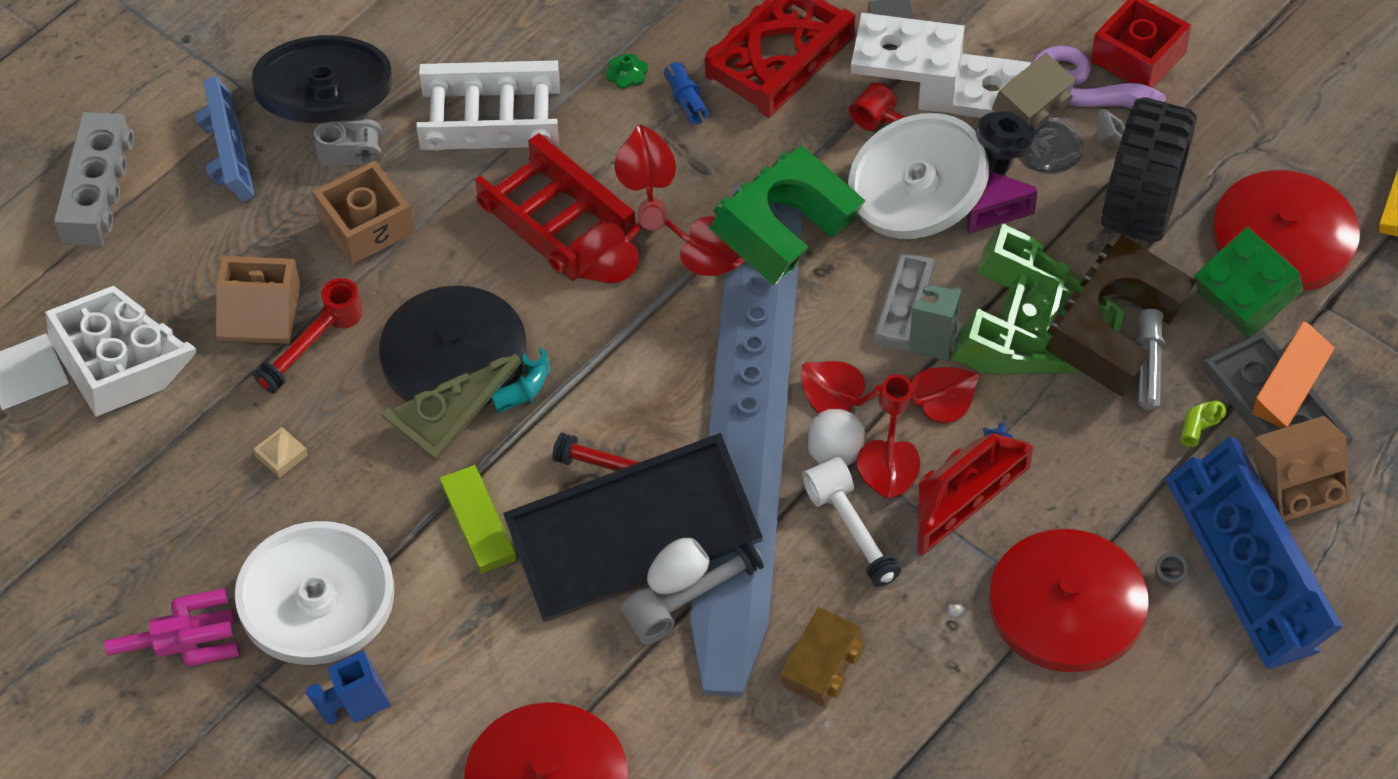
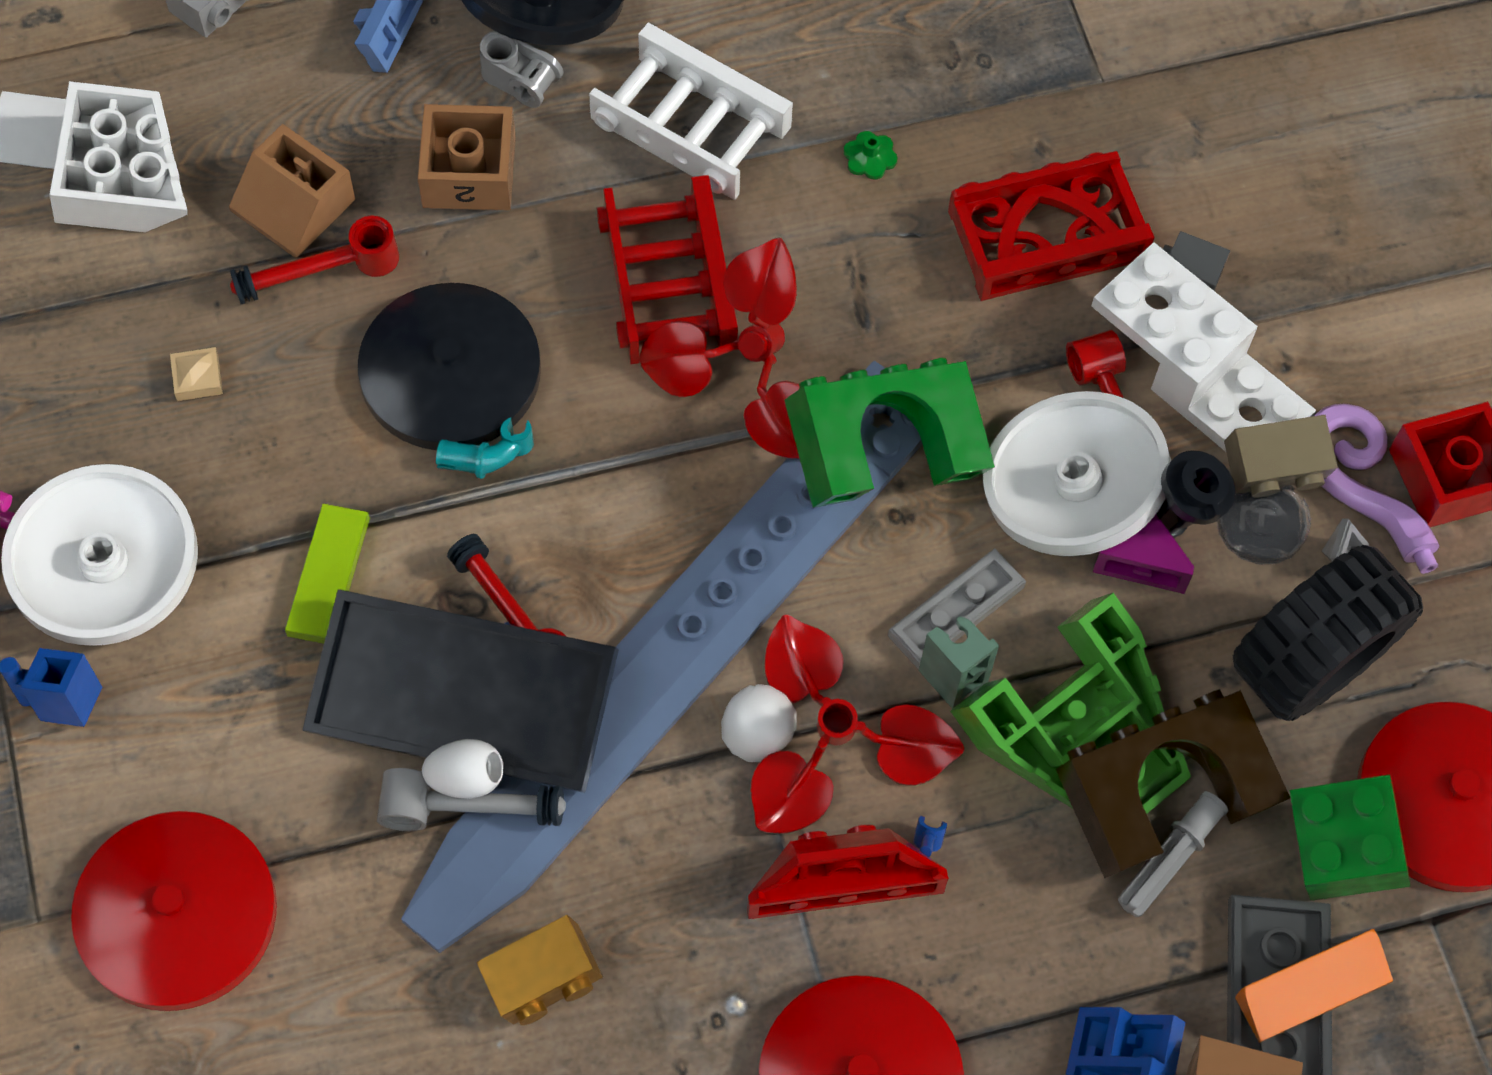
camera: 30 degrees right, 10 degrees up
olive wing [380,354,522,461] -> none
blue pin [664,62,709,124] -> none
white piece [802,457,901,587] -> none
lime arm [1180,400,1226,447] -> none

